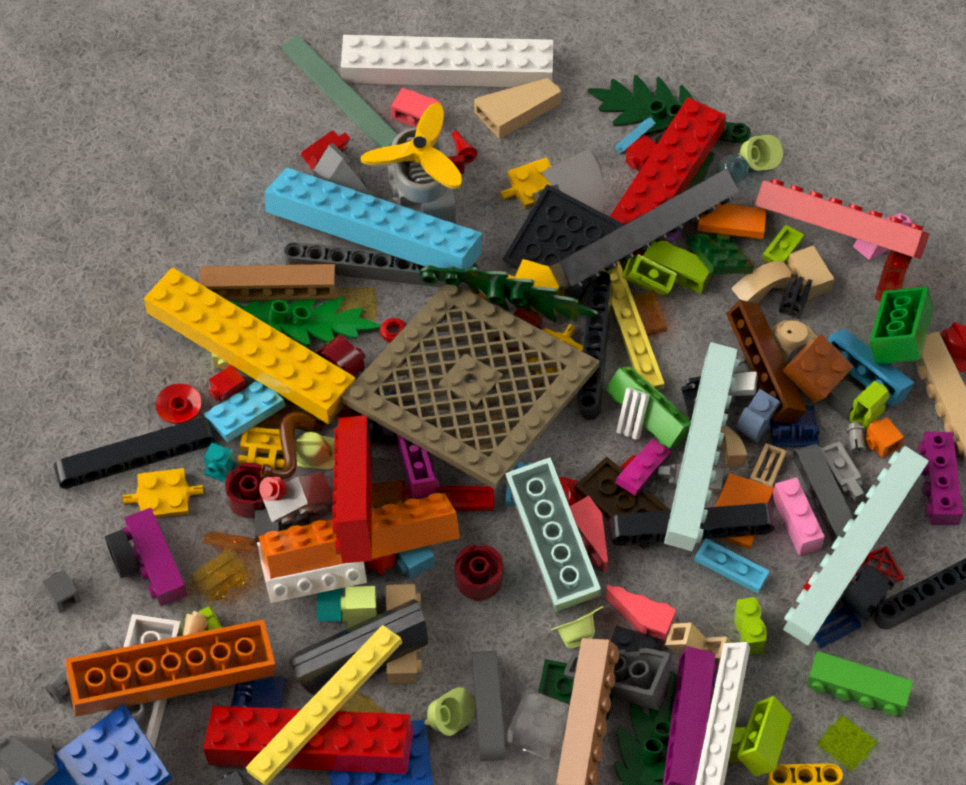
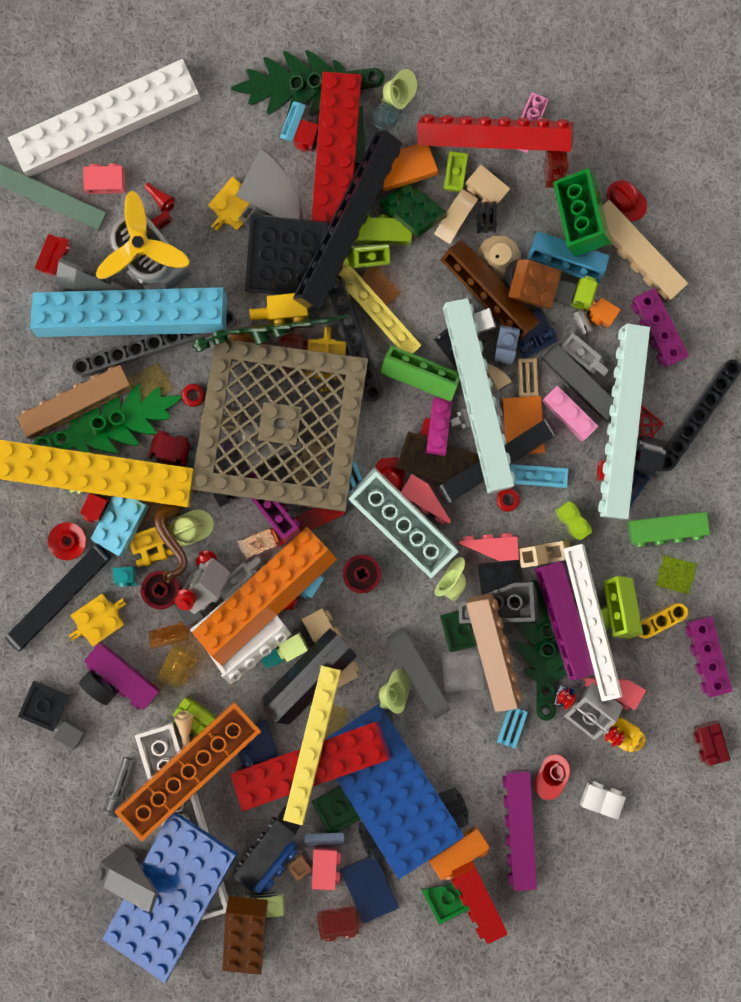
camera: 25 degrees left, 30 degrees up
red brick [332,415,372,564] -> none
tan slope [474,78,562,139] -> none
white tile [616,388,650,440] -> none
none -> black plate [18,681,70,732]
none -> red piece [496,488,520,512]

